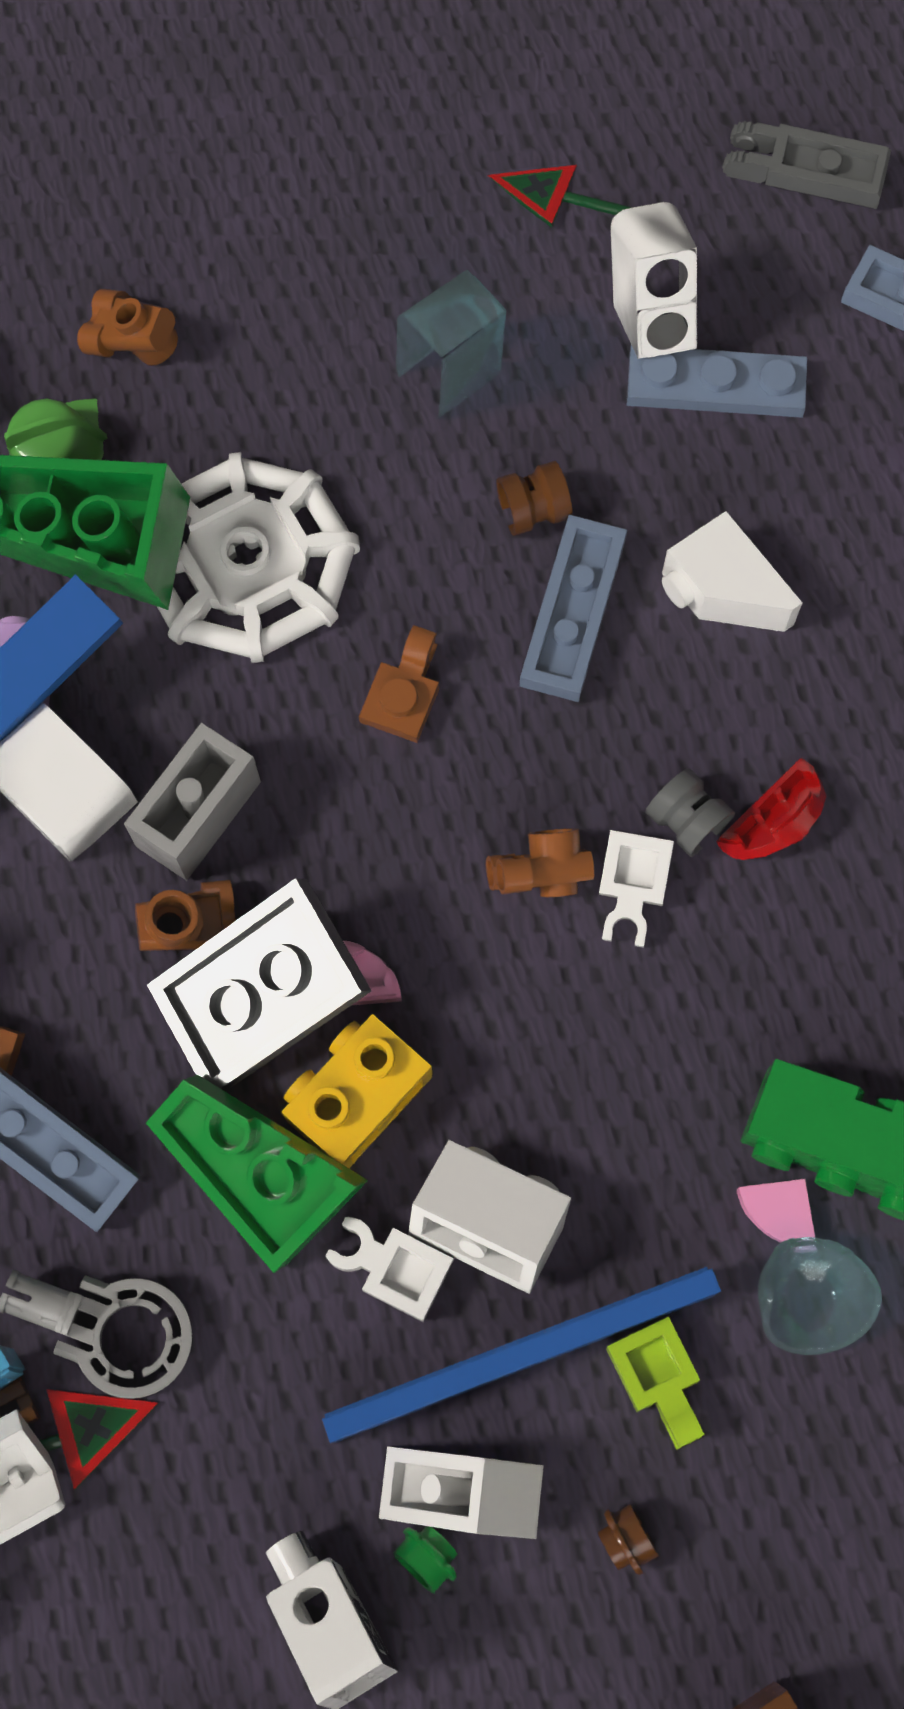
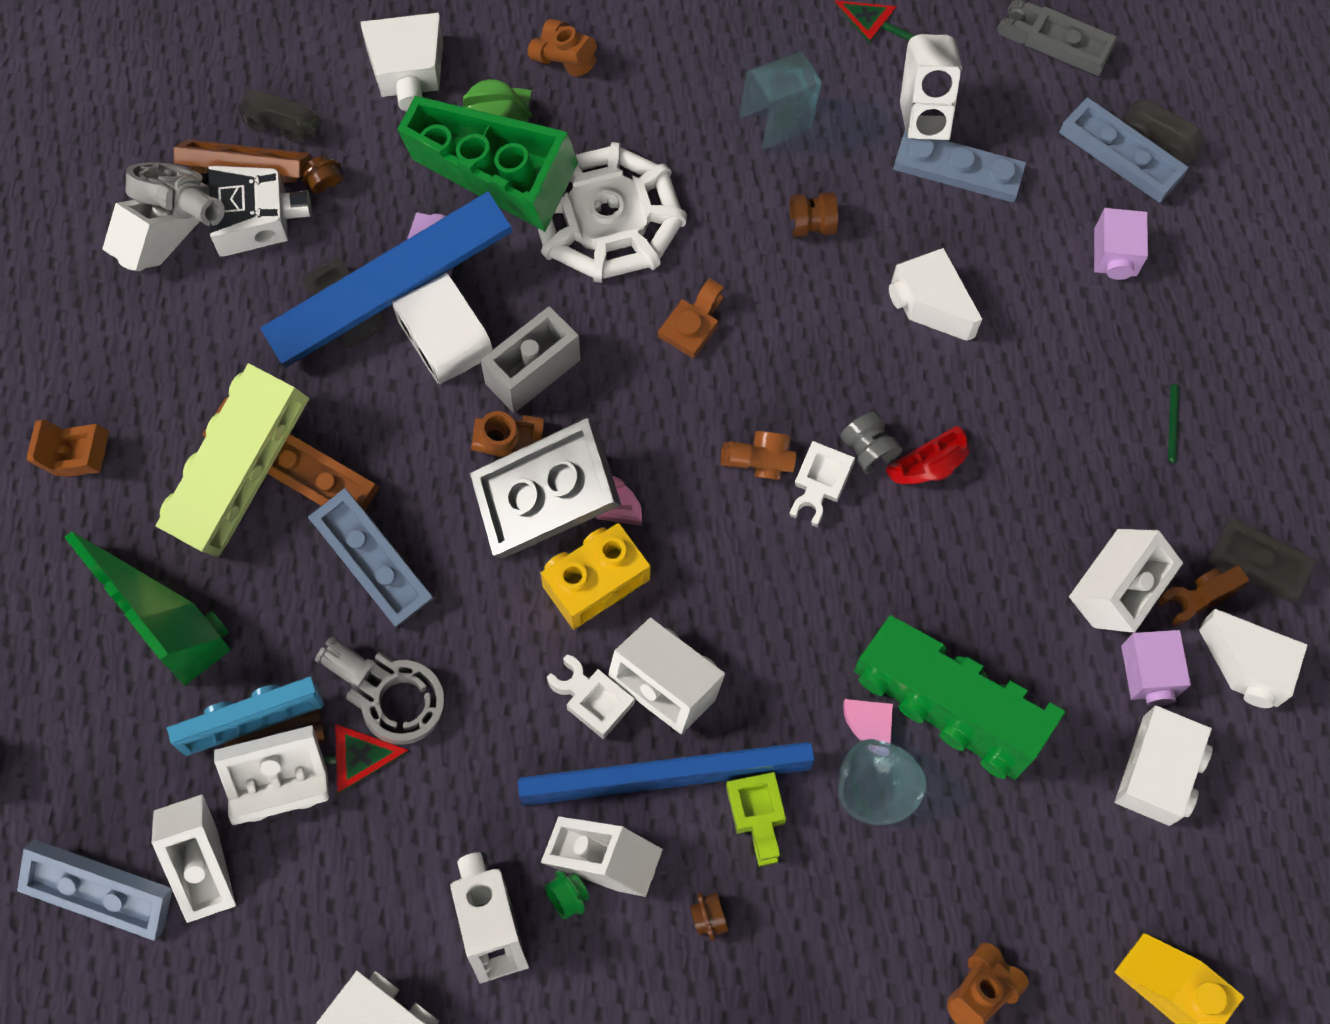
camera: 10 degrees right, 5 degrees down
green wing [146,1074,368,1273] -> none
sand blue plate [519,515,627,702] -> none

